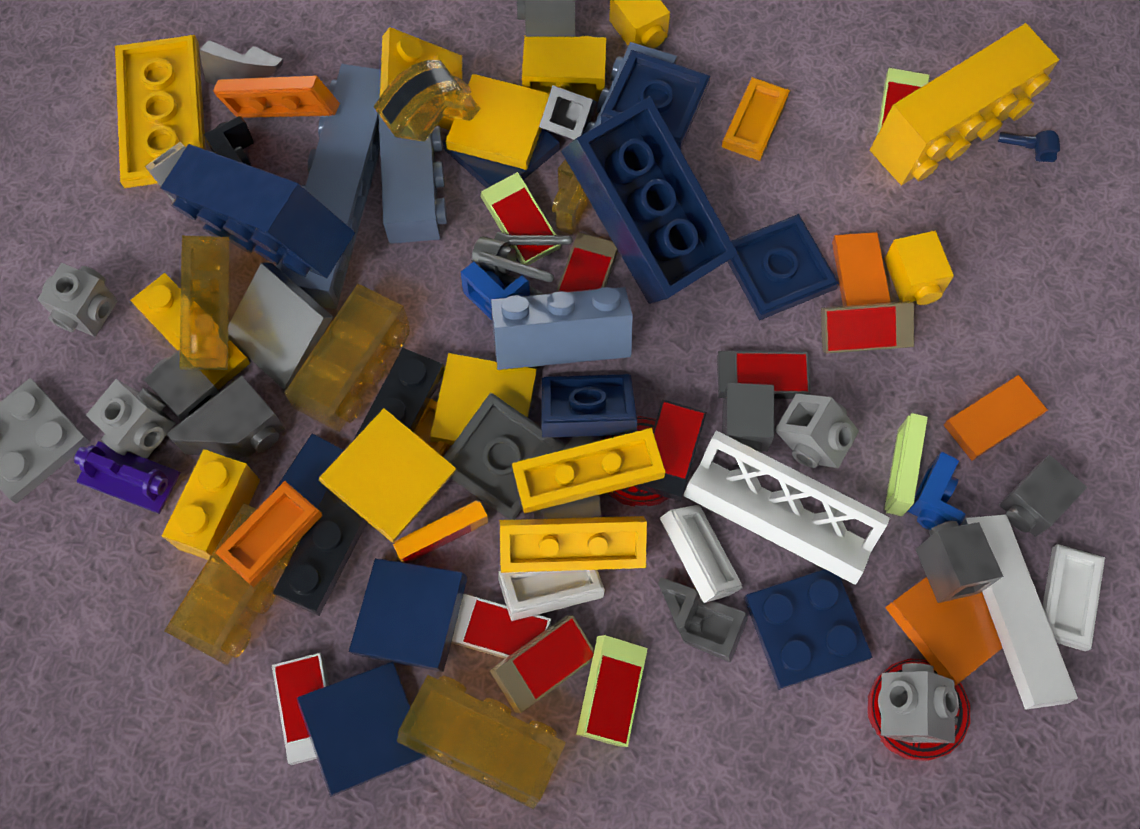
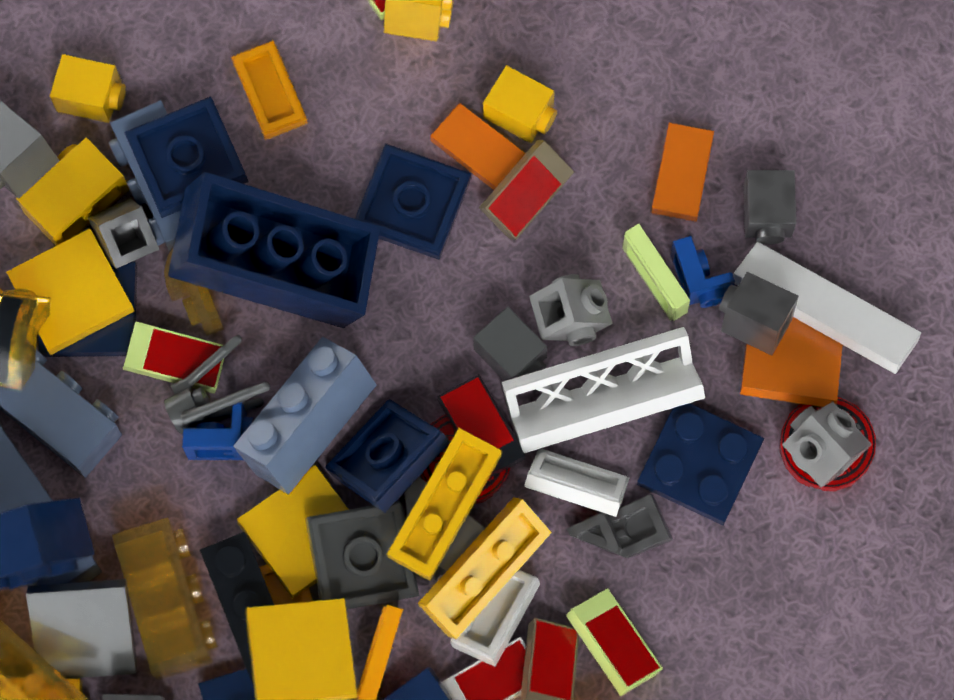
camera: 45 degrees left, 5 degrees up
red tile [556,232,618,292] -> none
red tile [717,351,811,399] -> none
white tile [1042,544,1105,651] -> none

